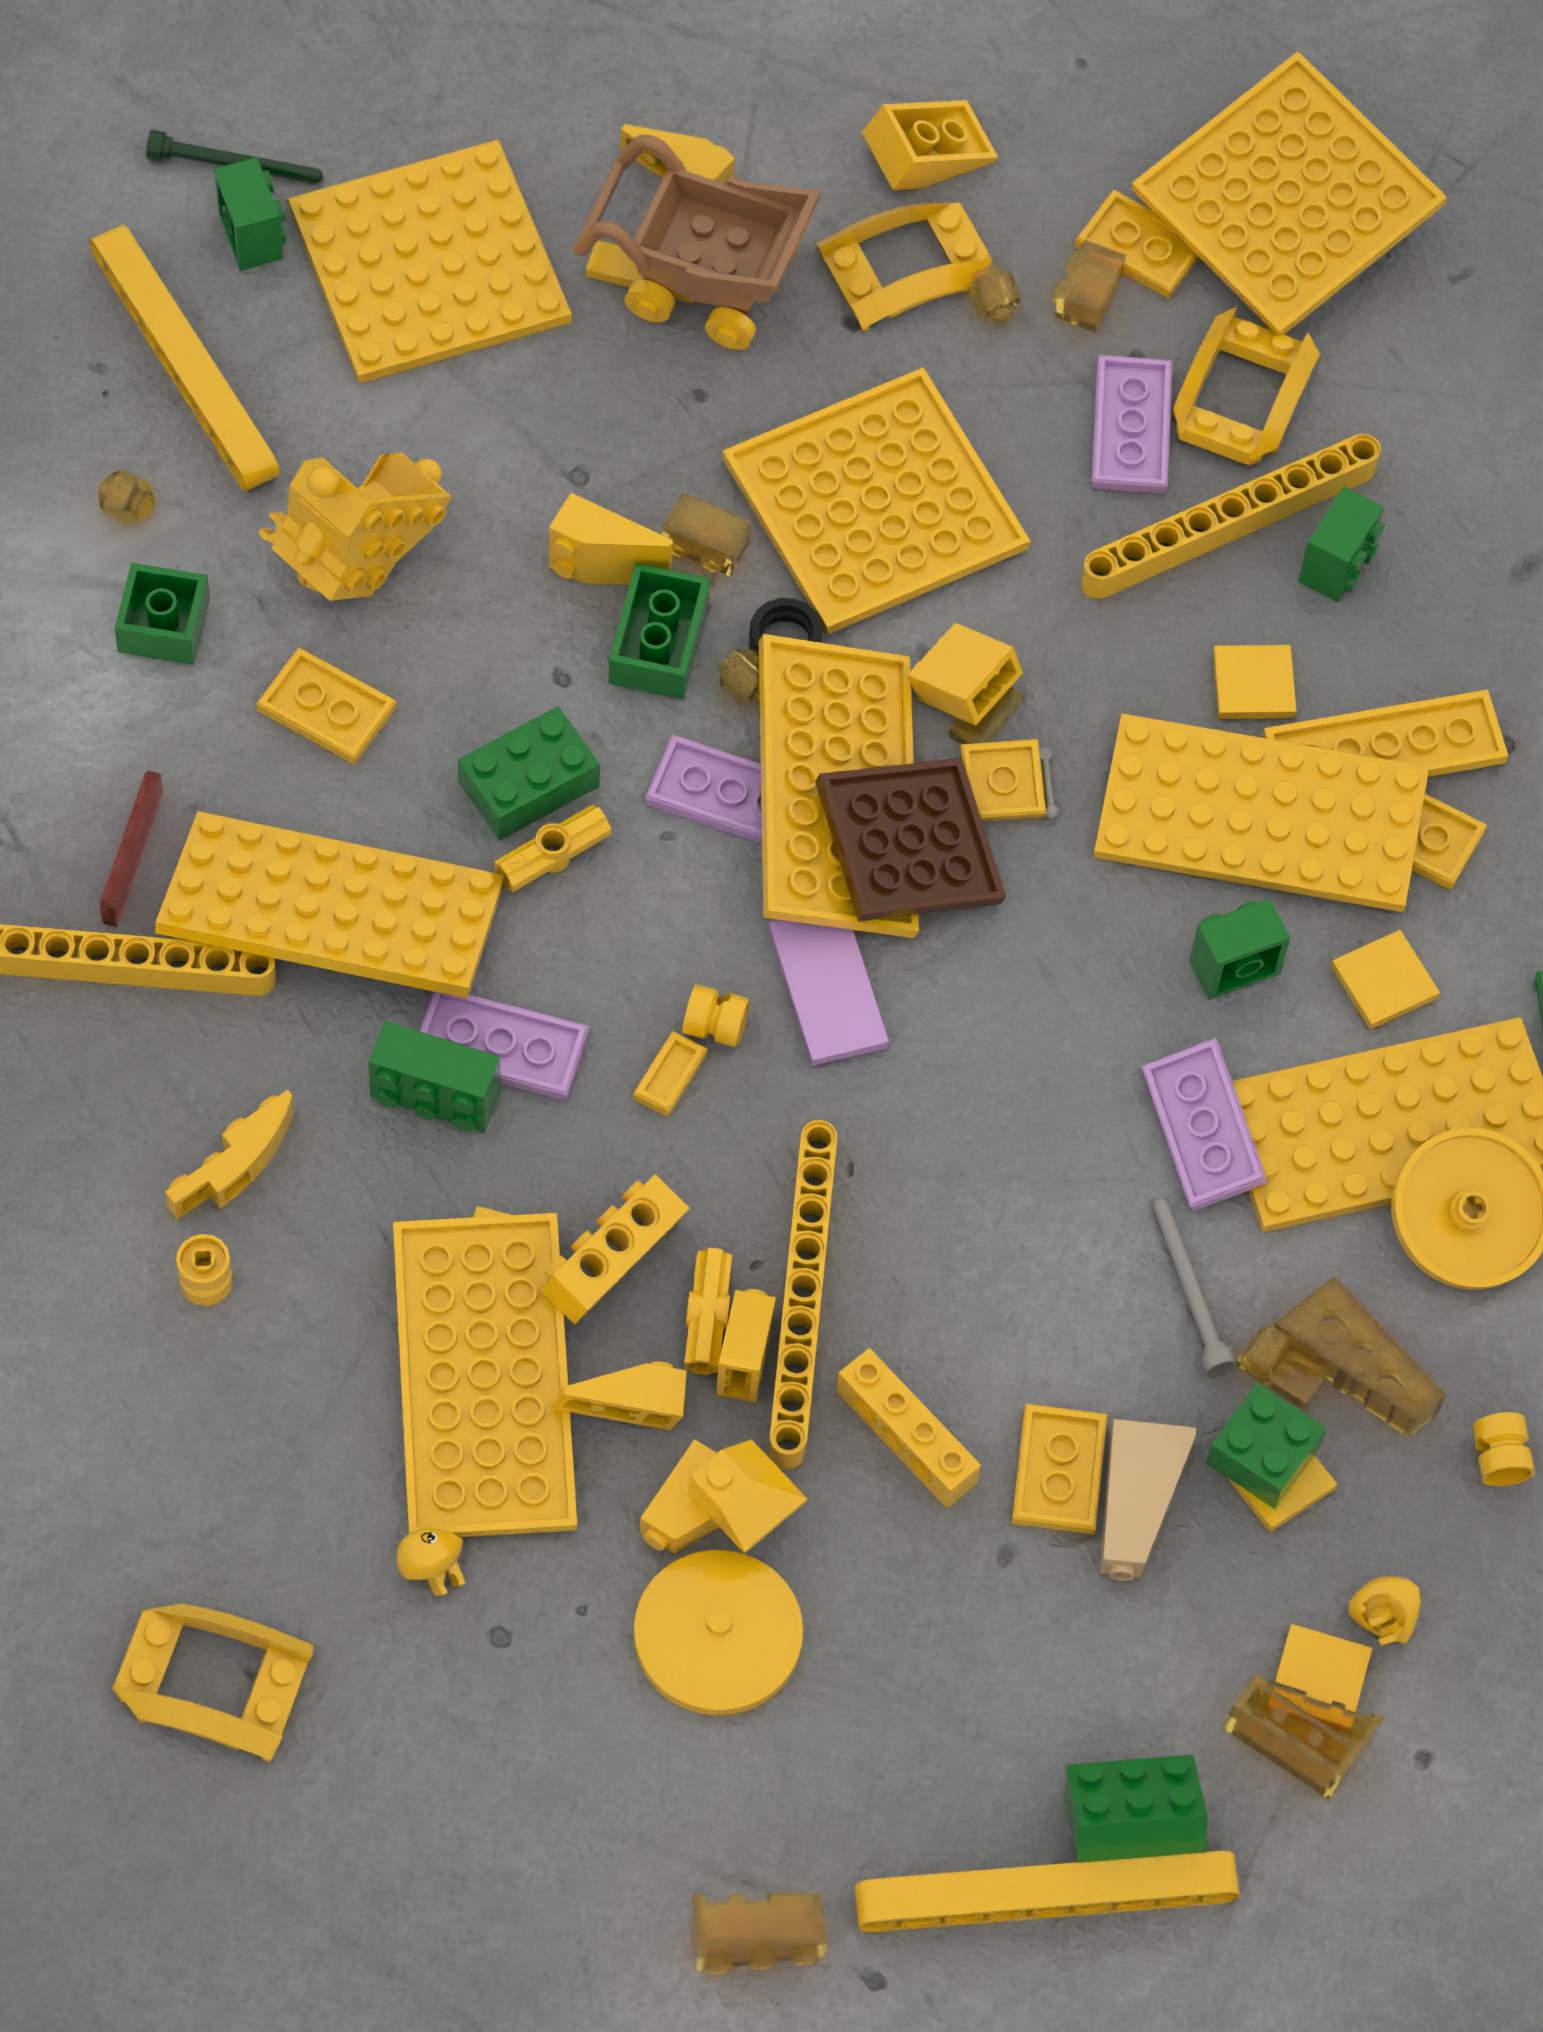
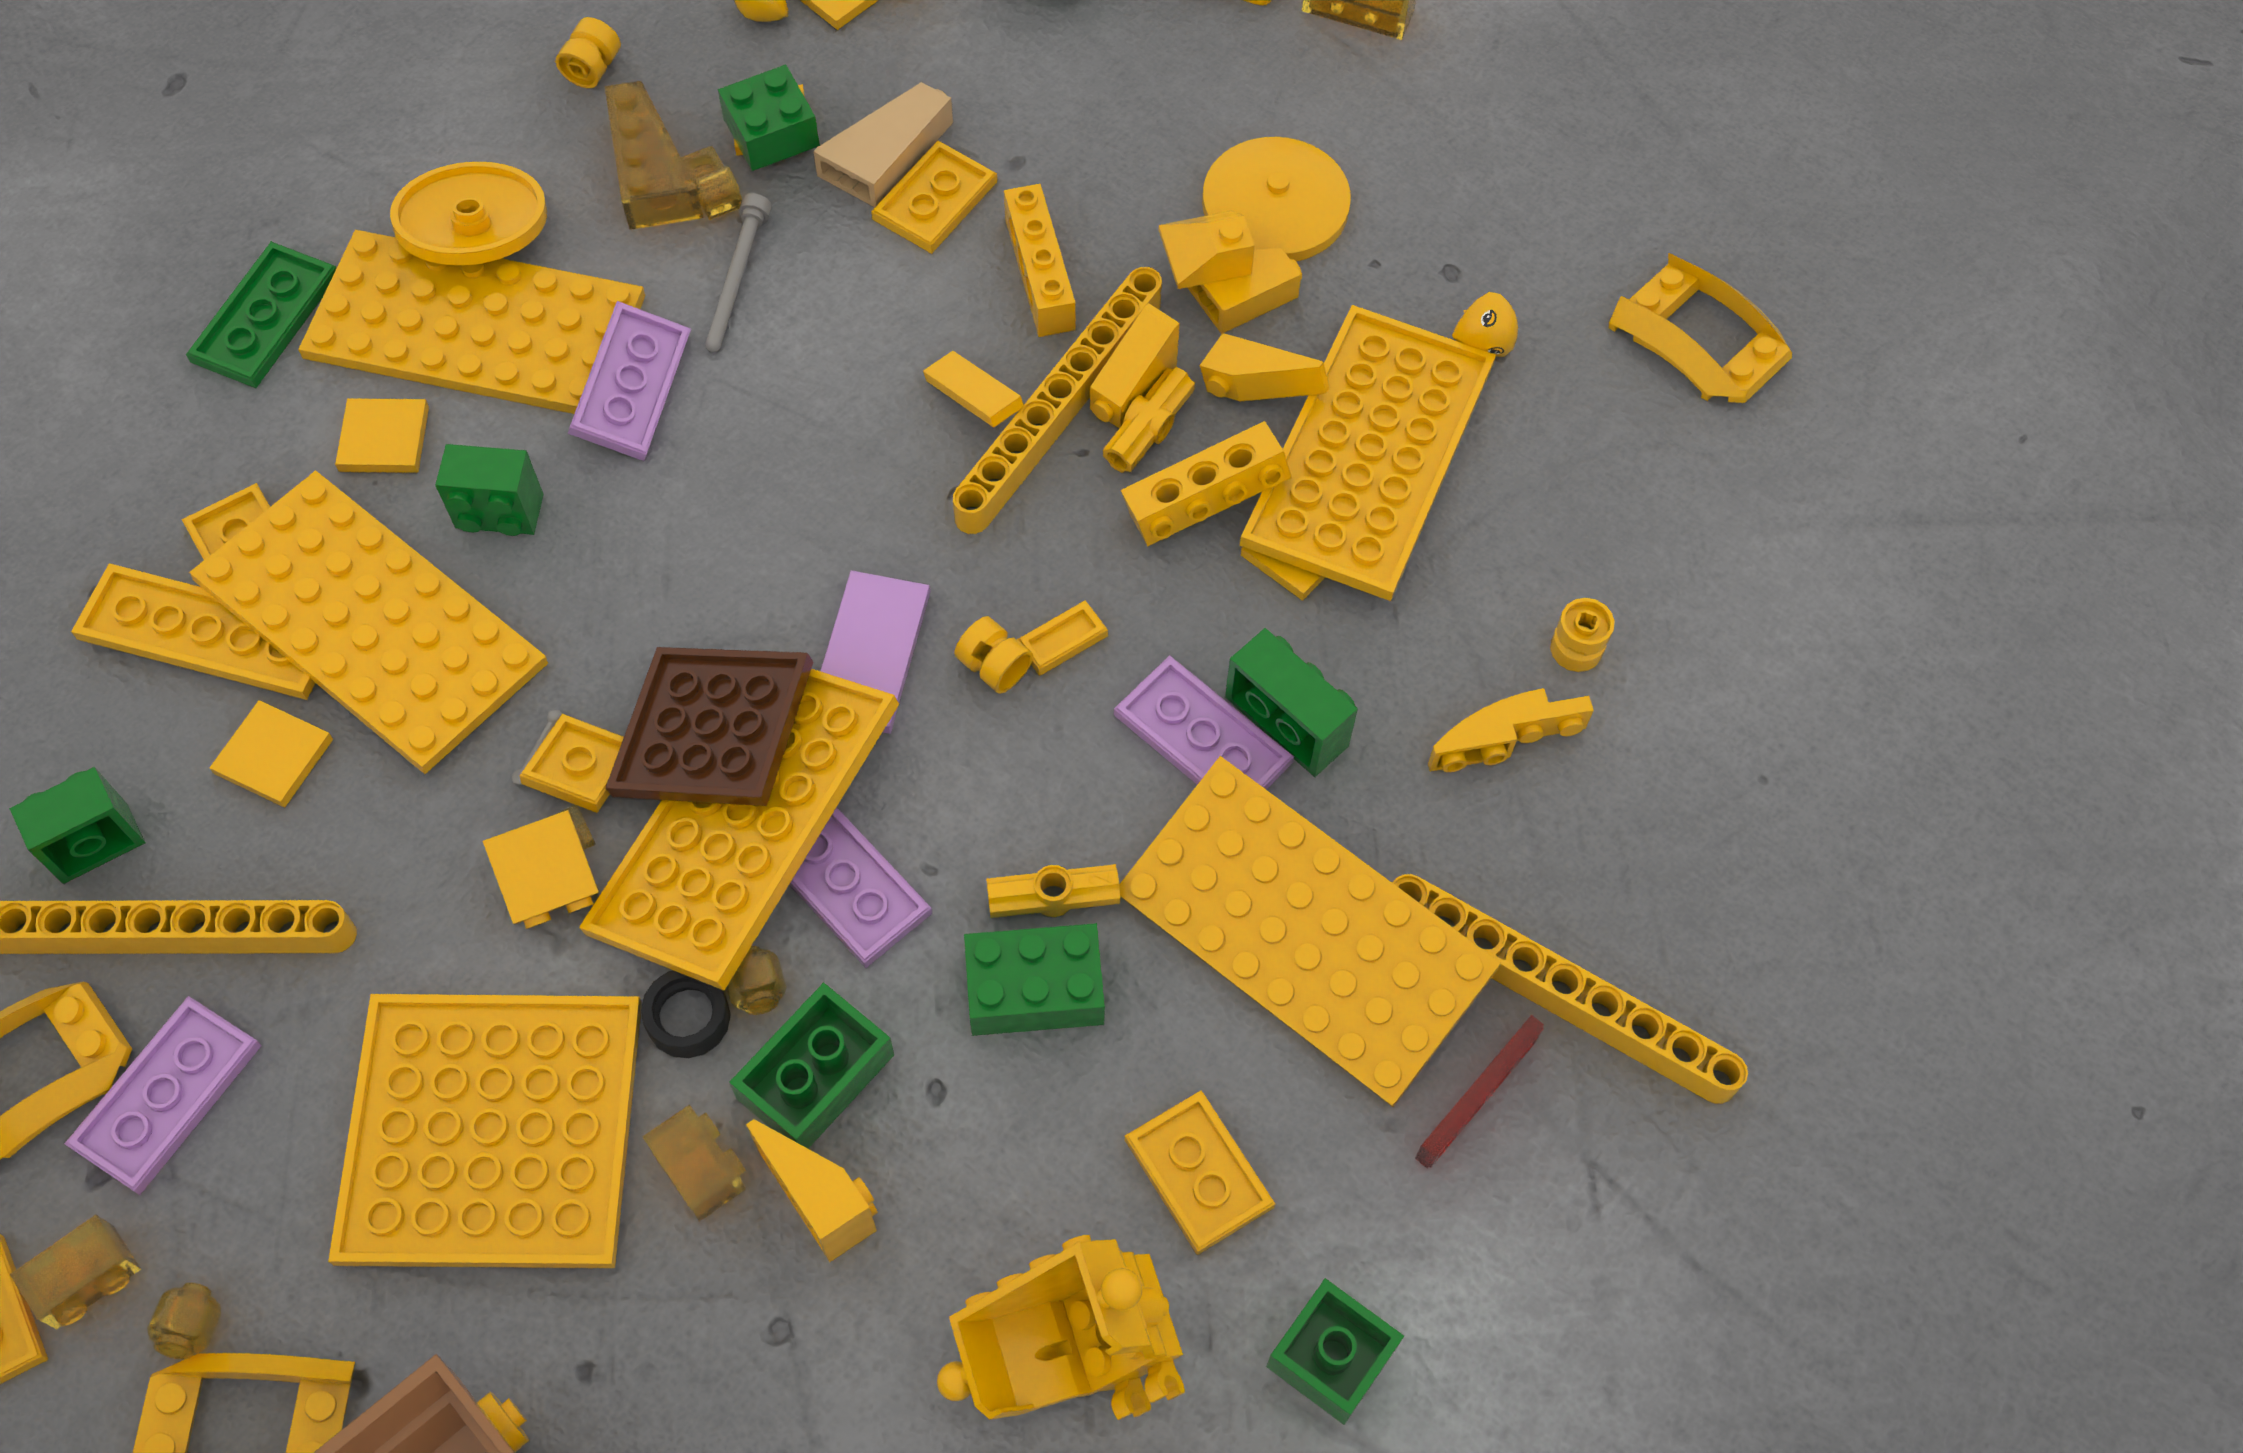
camera: 150 degrees left, 0 degrees up
none -> yellow tile [923,351,1024,428]

